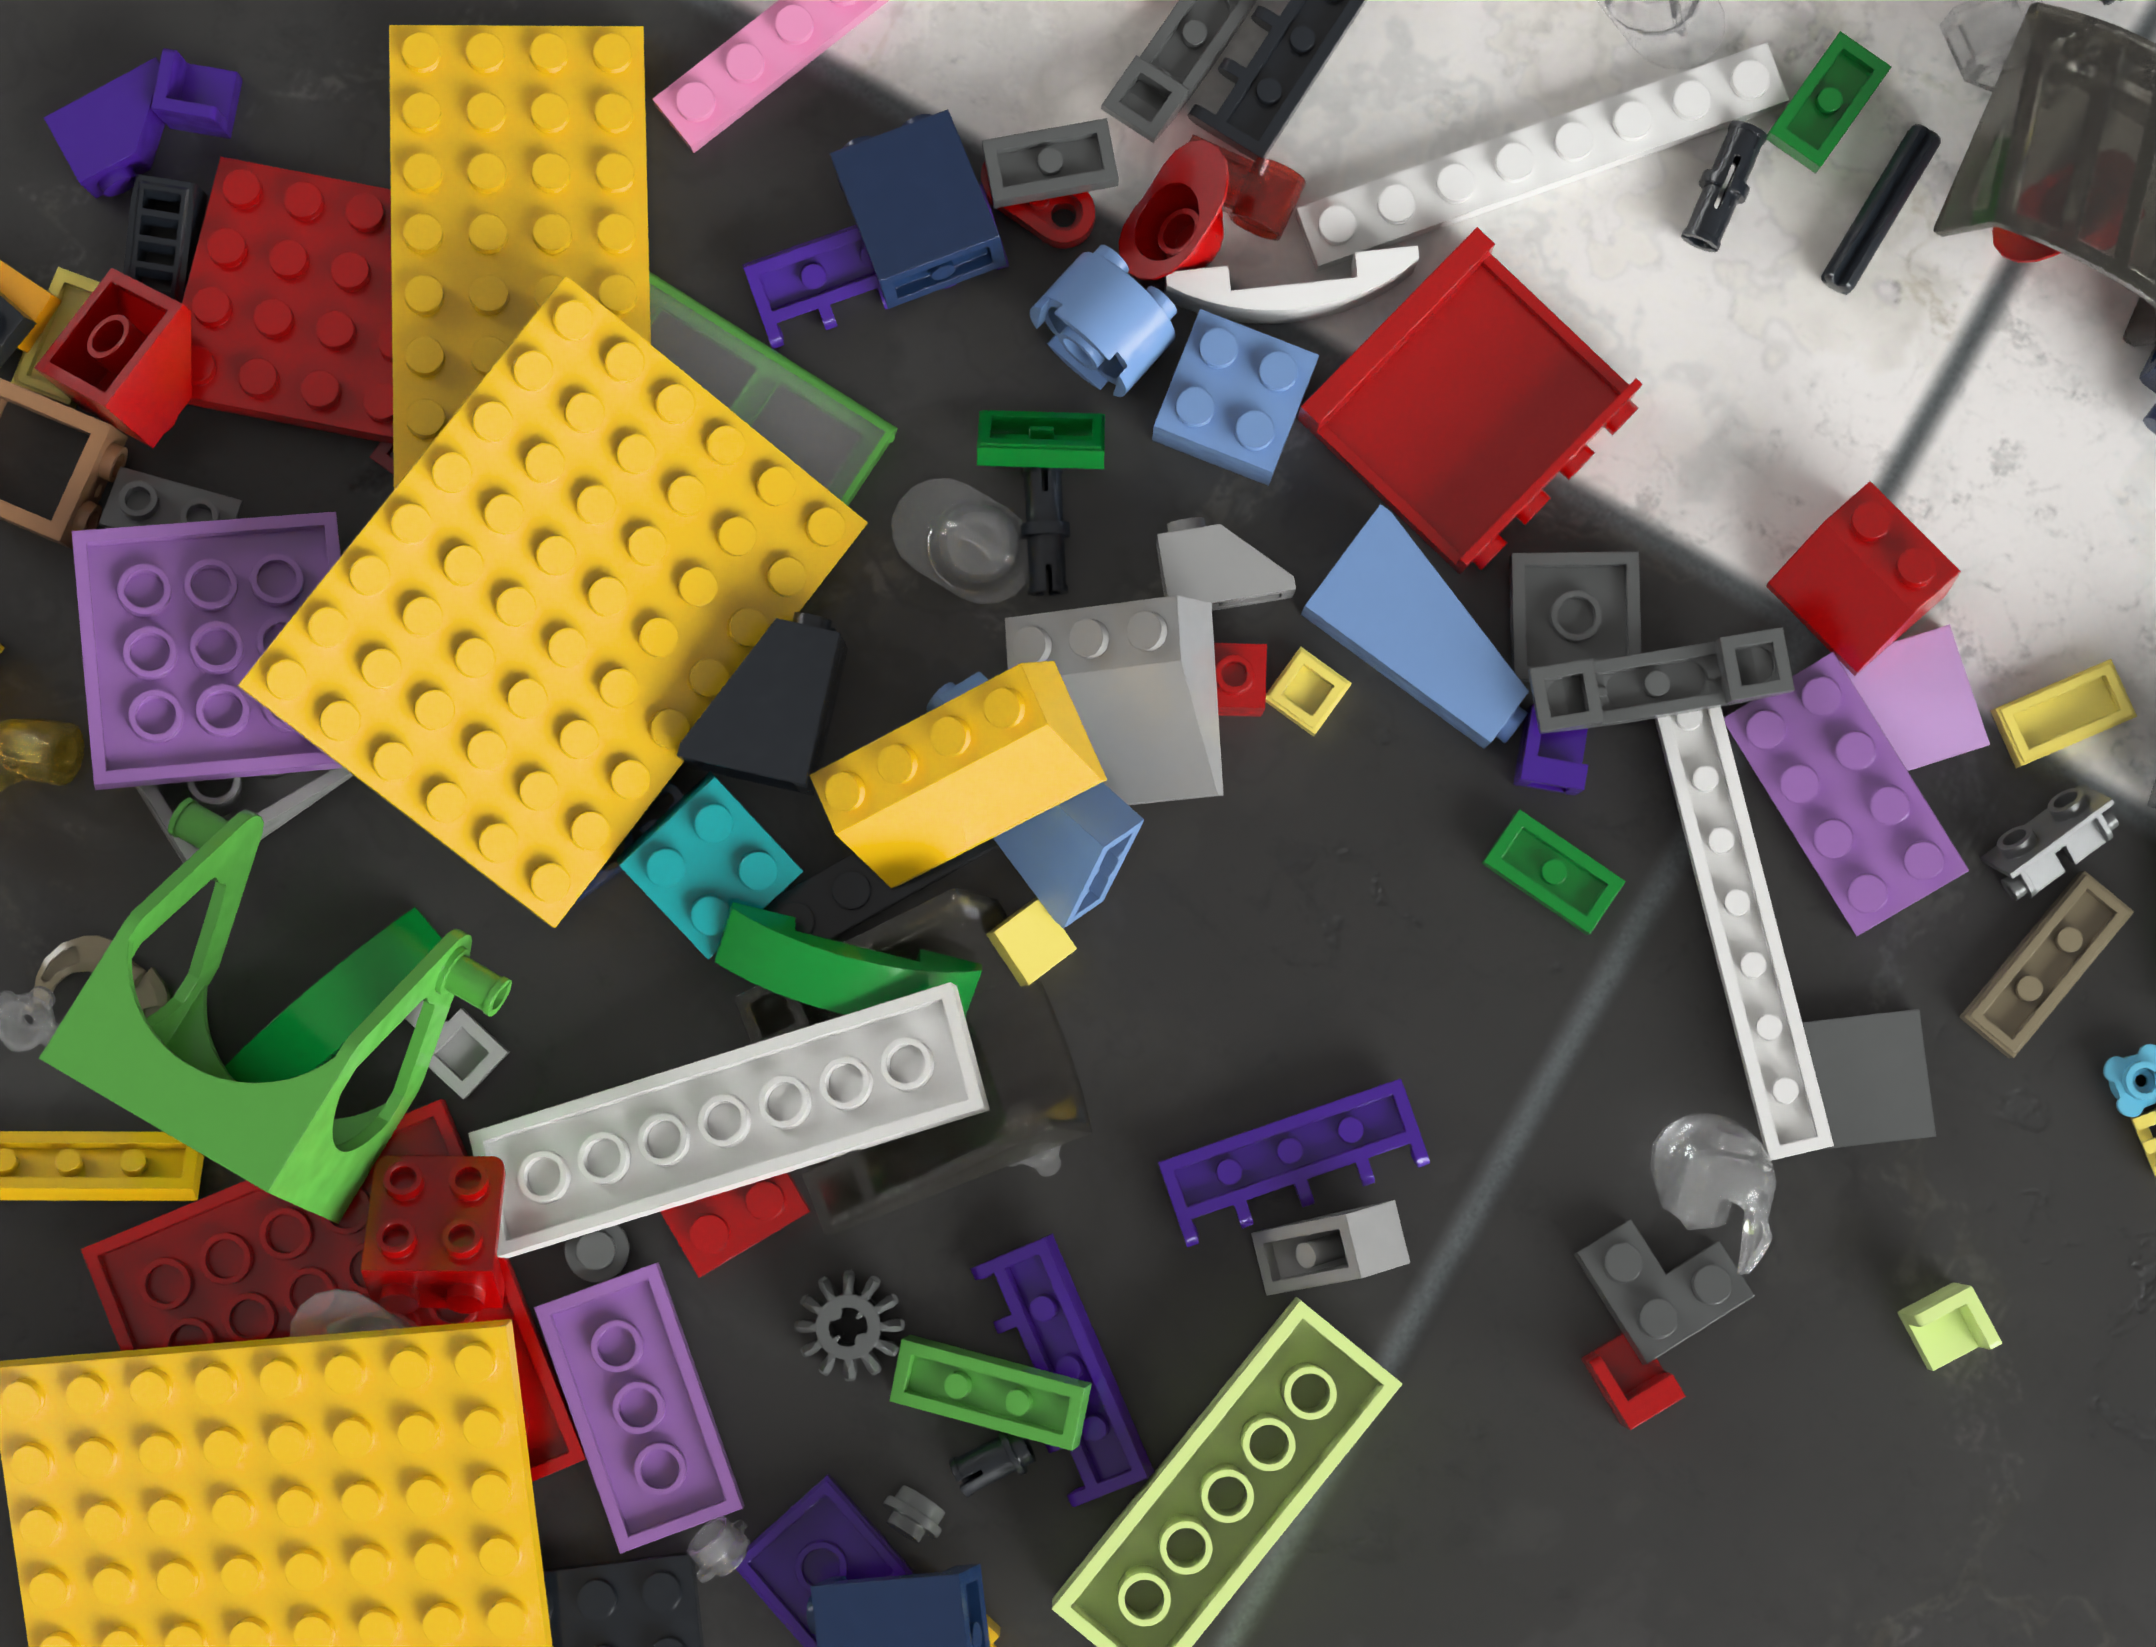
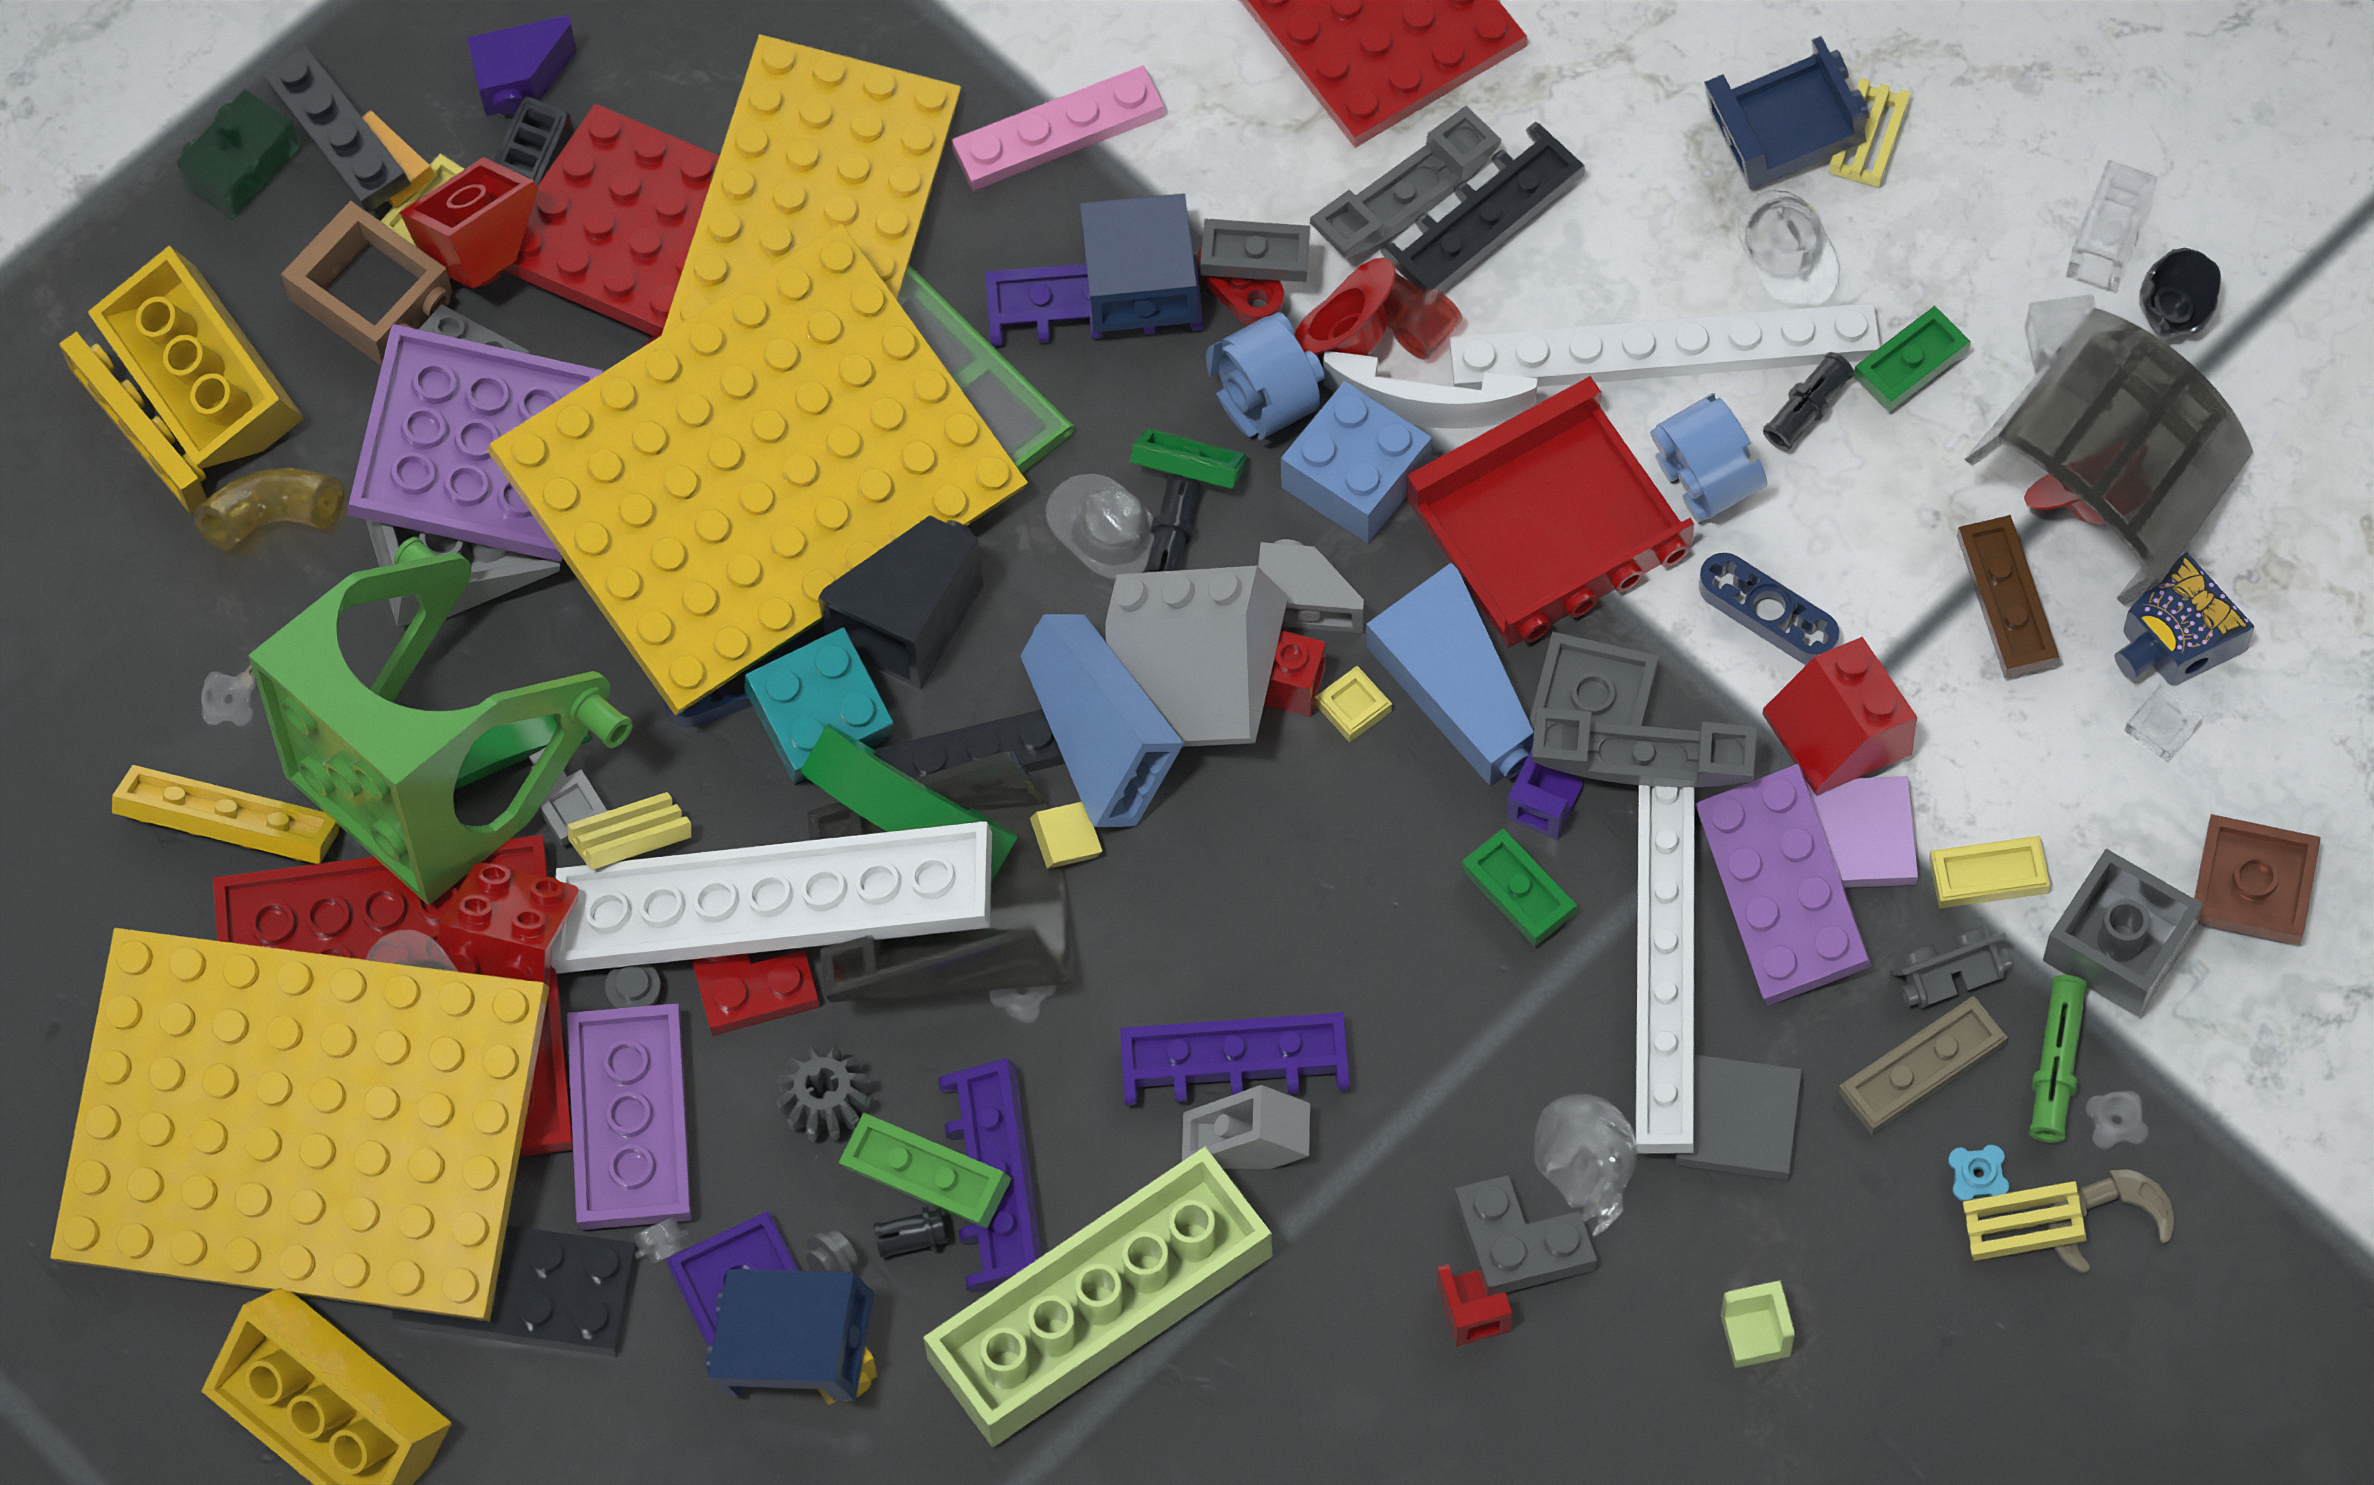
camera: 20 degrees right, 20 degrees down
dark purple panel [151,48,243,139] -> none
yellow slope [810,661,1107,888] -> none
black axle [1821,124,1941,295] -> none
none -> light yellow tile [567,792,692,870]
none -> medium blue brick [1650,393,1767,523]
none -> dark blue beam [1699,553,1839,665]
none -> reddish brown plate [1957,515,2059,678]

